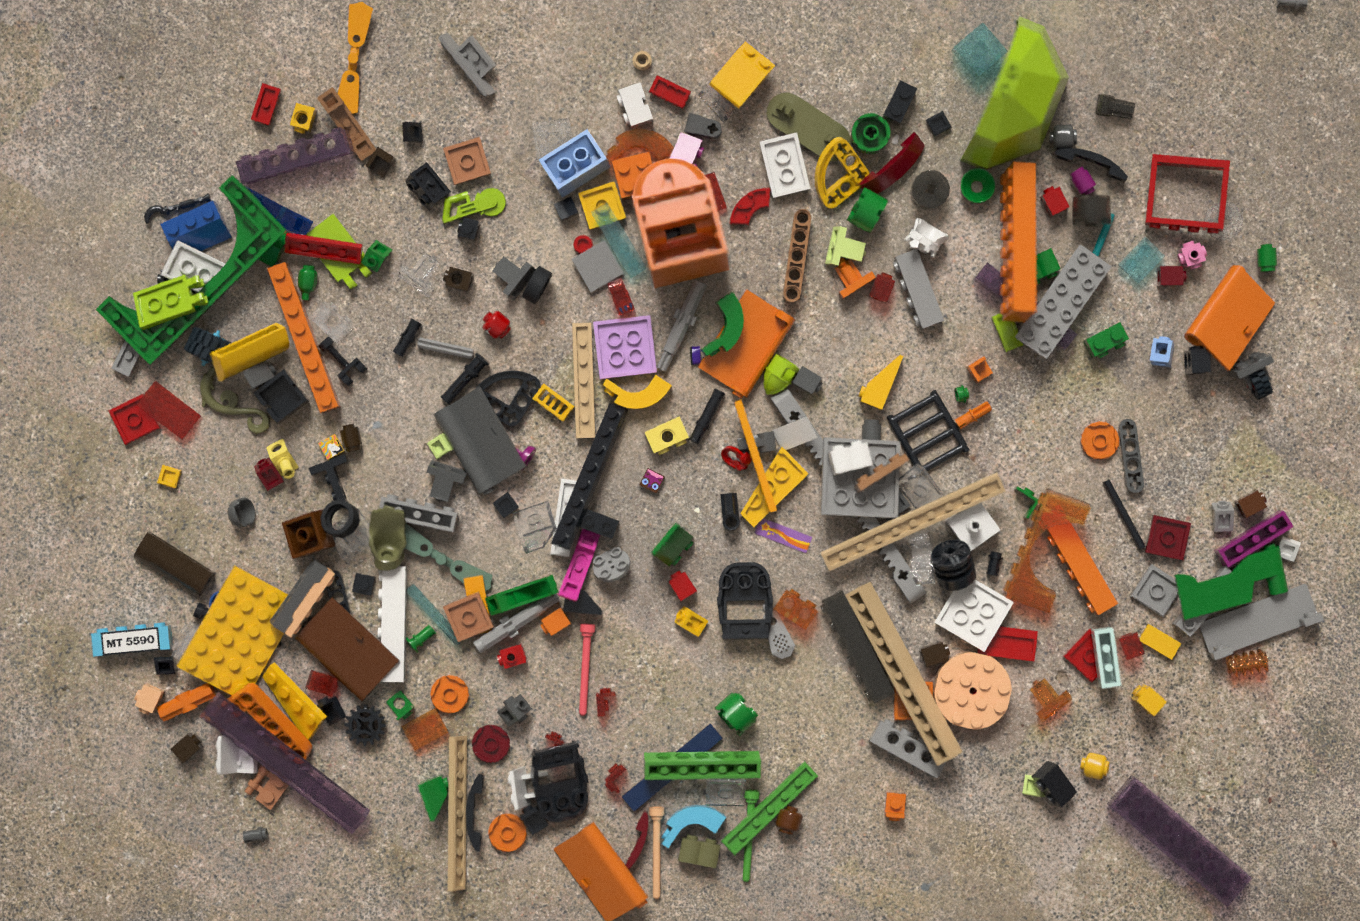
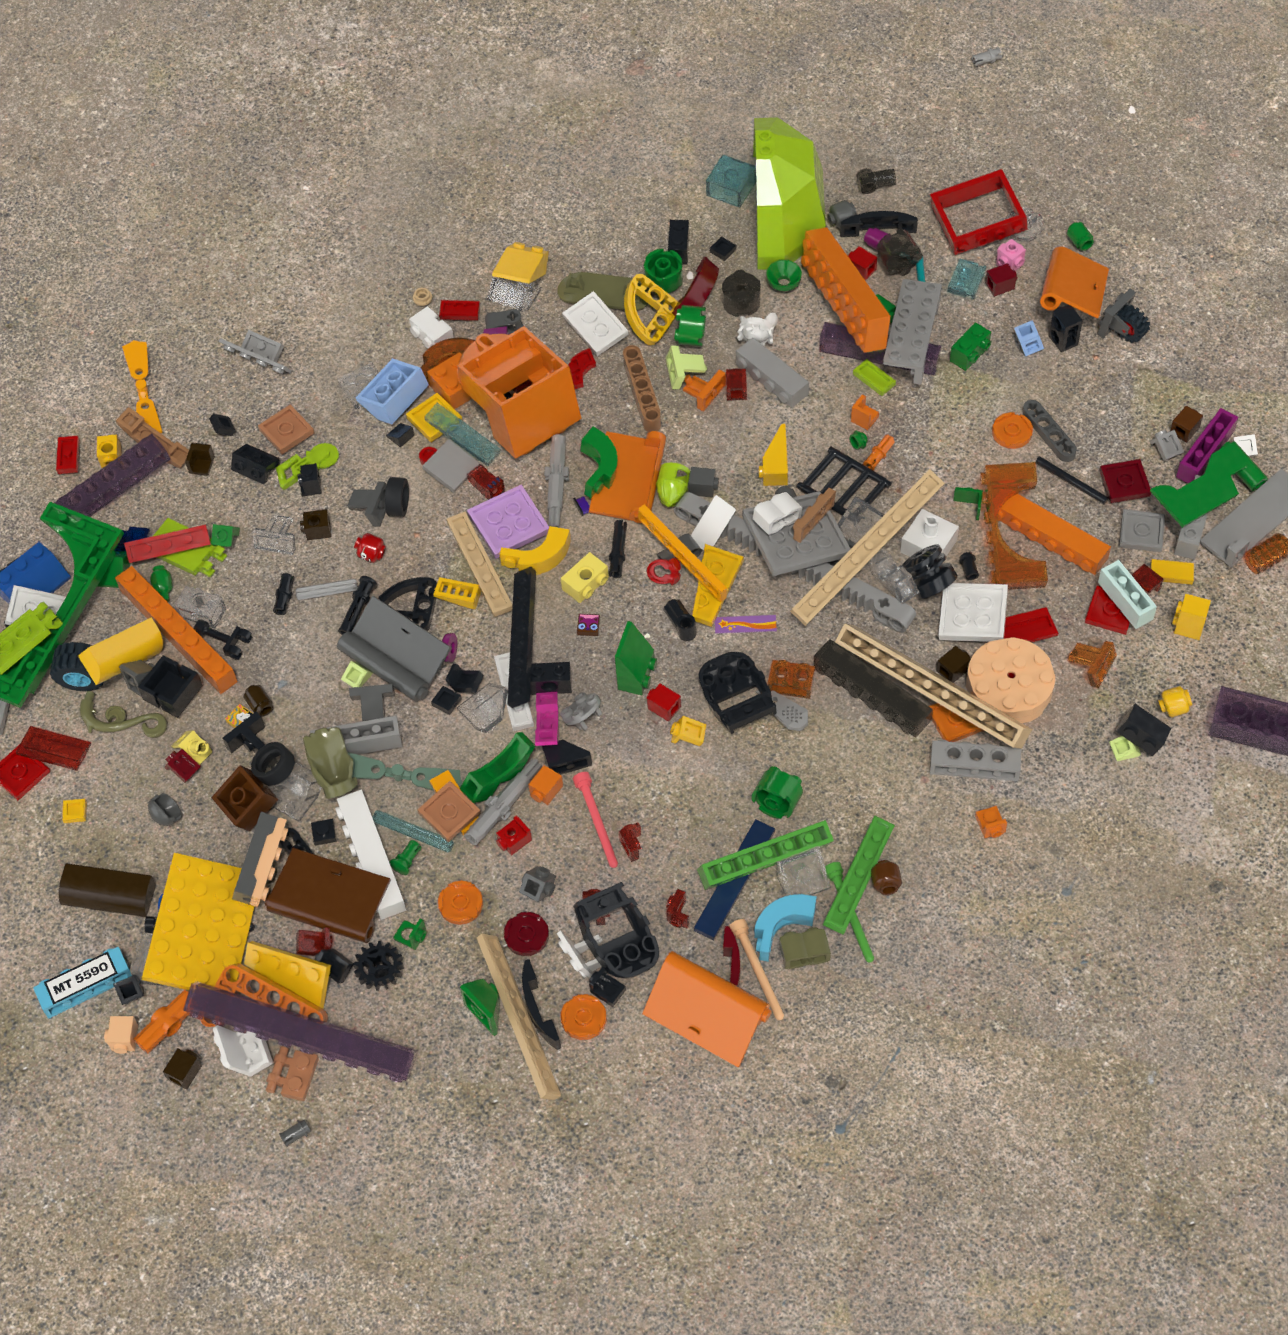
camera: 15 degrees left, 30 degrees down
clear orange plate [401,708,449,751] -> none
none -> black bracket [445,664,484,693]

